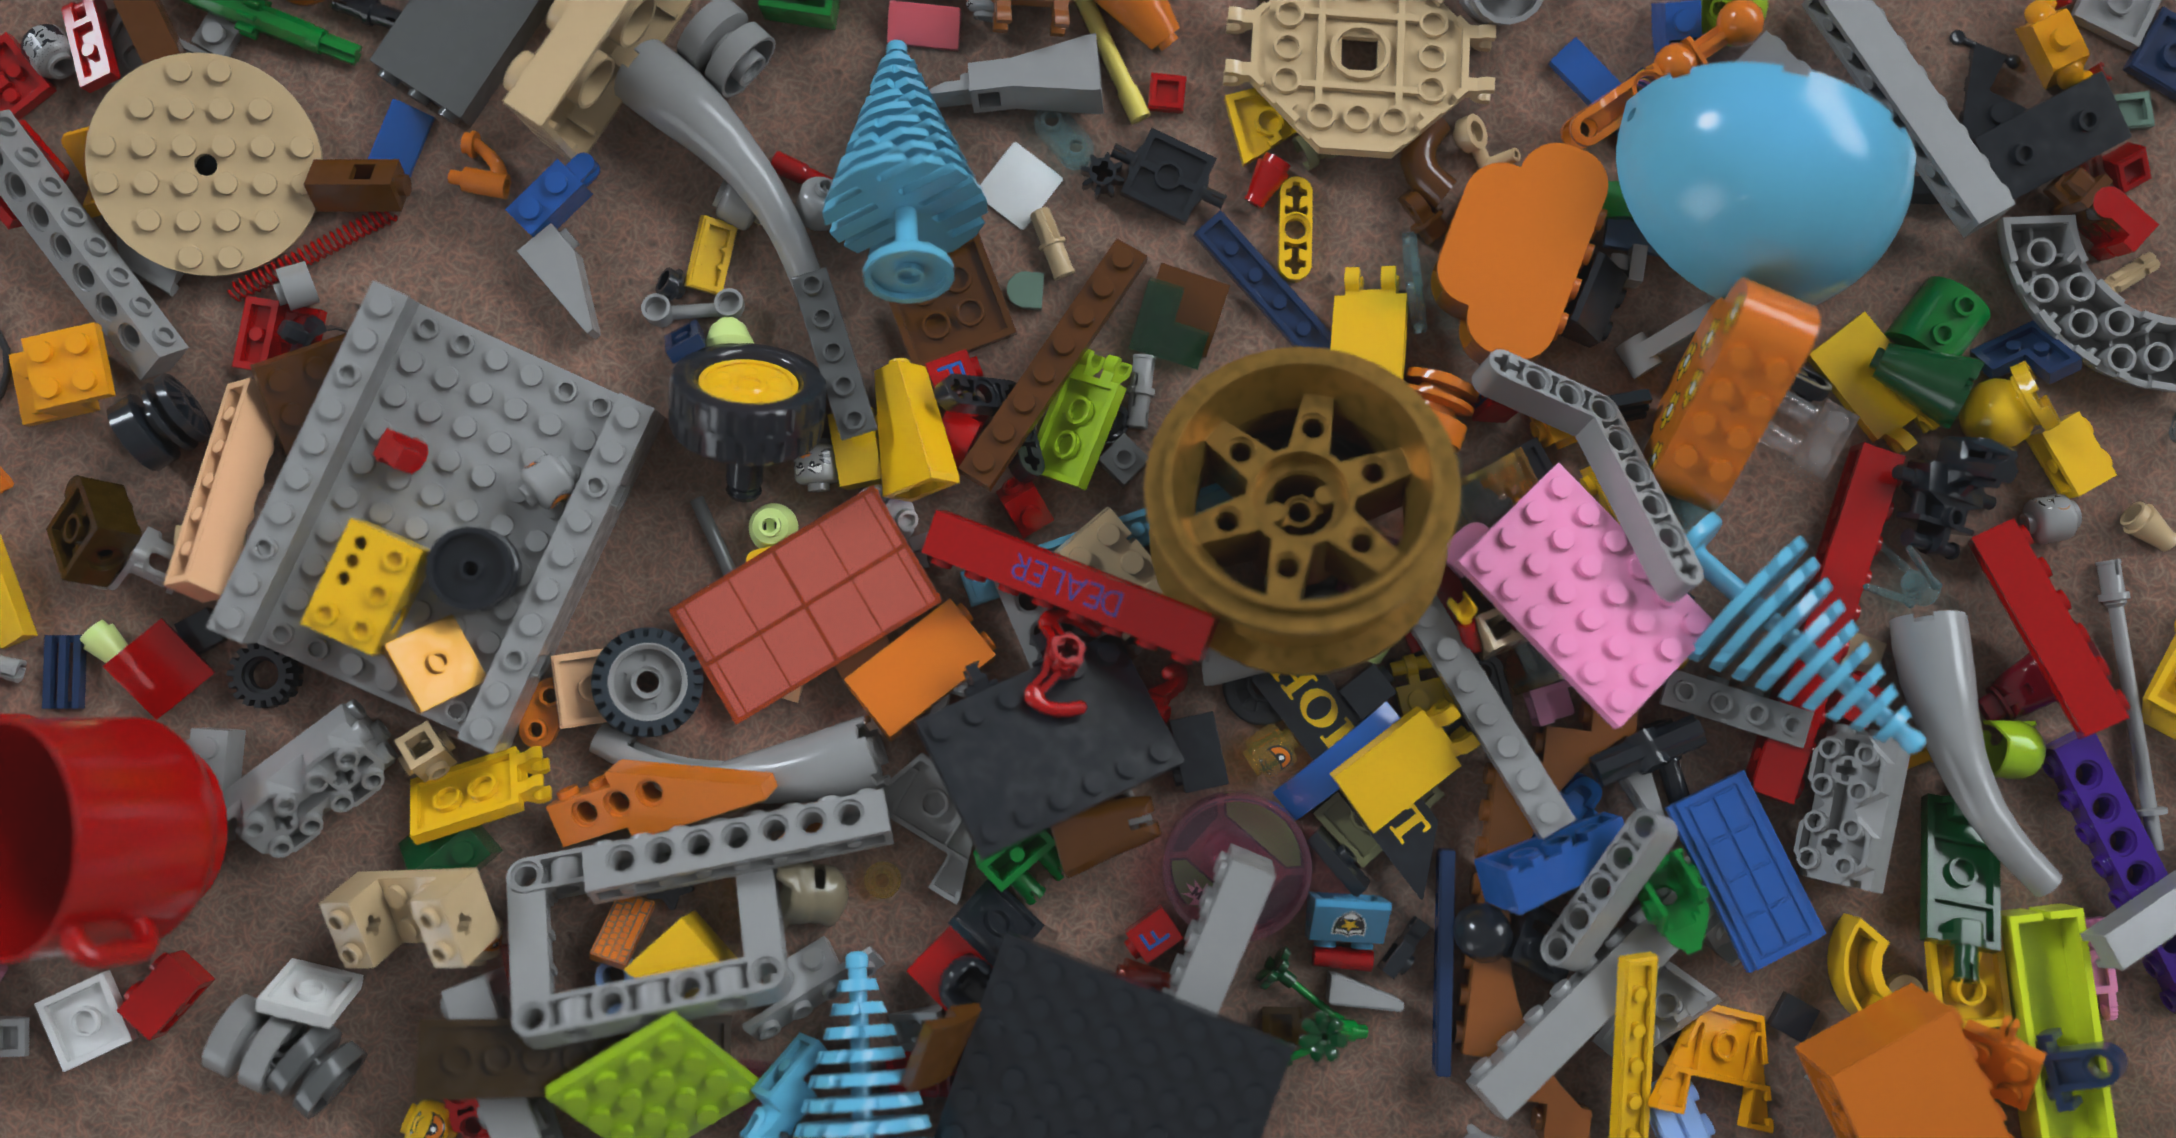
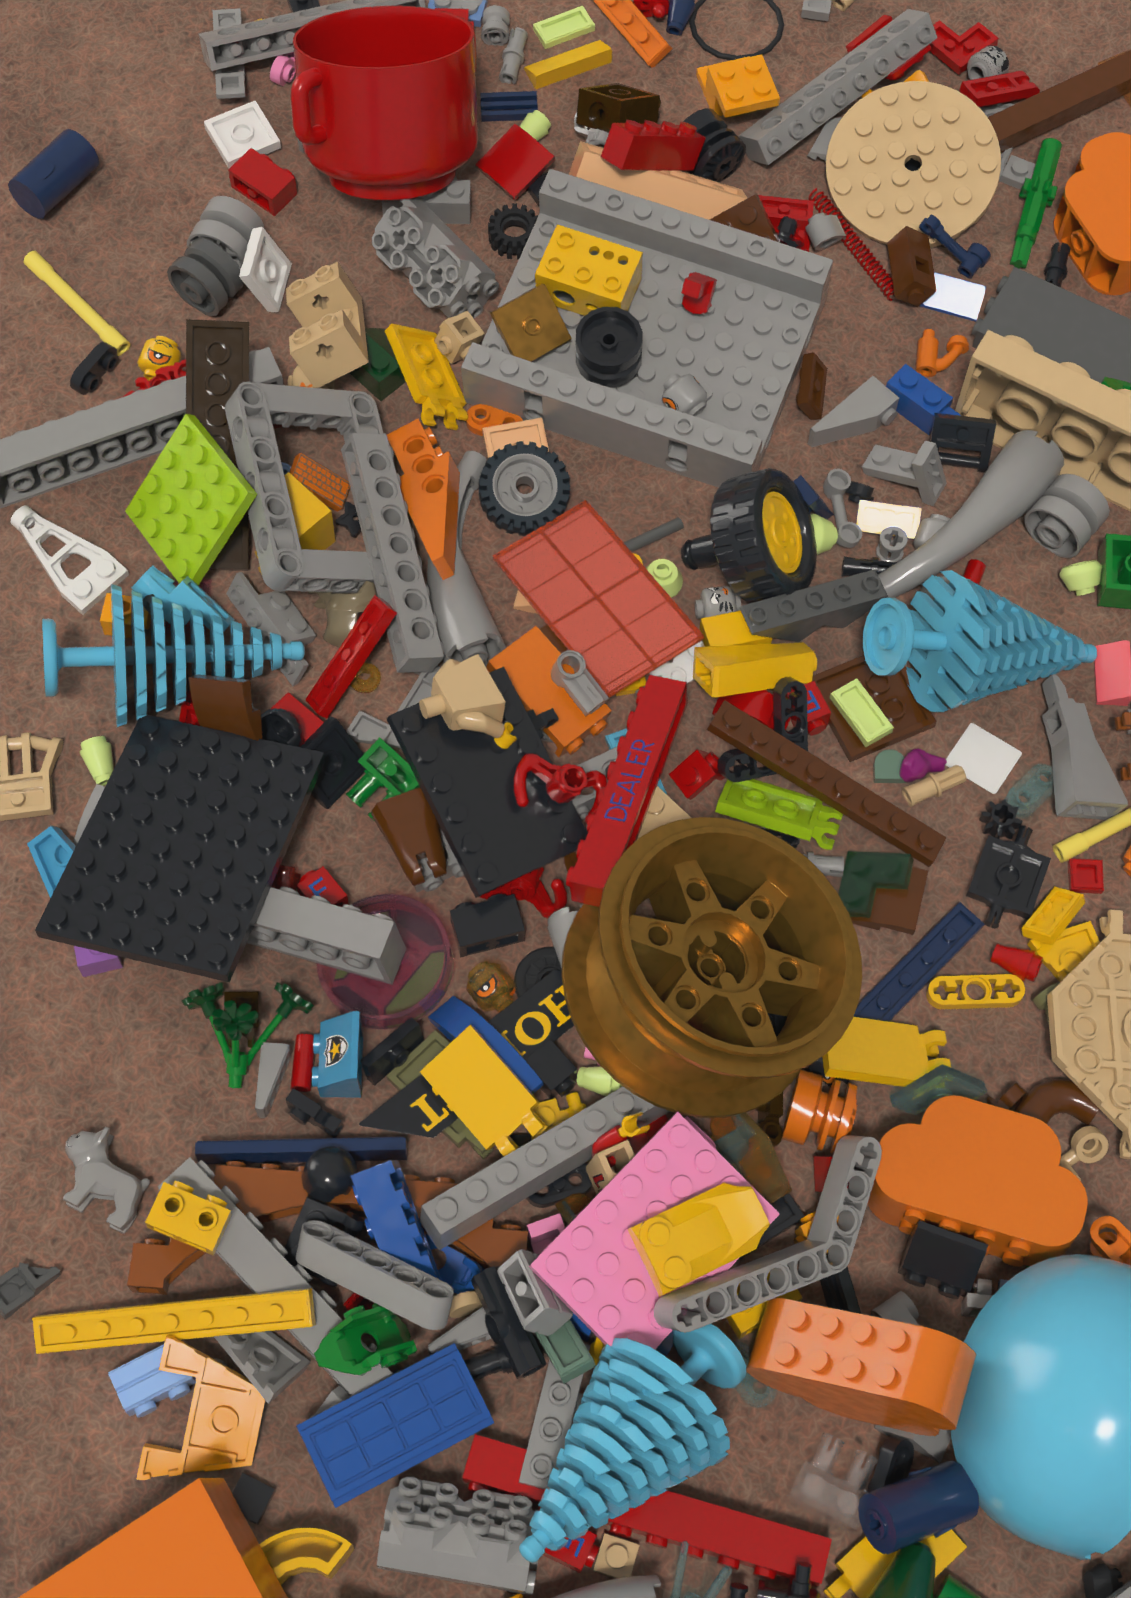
camera: 90 degrees right, 20 degrees down
none -> yellow brick [145,1181,232,1256]
none -> red tile [305,595,397,719]
none -> tan torso [419,654,517,749]
none -> tan tile [449,1291,483,1318]
none -> light grey brick [497,1249,573,1336]
none -> sand green tile [535,1319,596,1384]
none -> light grey piece [551,650,609,716]
none -> red brick [601,120,706,171]
none -> yellow slope [627,1183,770,1297]
none -> reddish brown plate [796,352,828,420]
none -> yellowish green tile [830,678,894,747]
none -> black pin [841,556,897,576]
none -> dark blue piece [858,1461,979,1554]
none -> light grey bracket [862,441,947,506]
none -> light grey bush [876,526,908,562]
none -> magenta animal [899,749,947,783]
none -> dark blue brick [919,214,991,279]
none -> black plate [929,413,996,473]
none -> yellow plate [1021,886,1085,945]
none -> yellowish green cone [1059,560,1102,596]

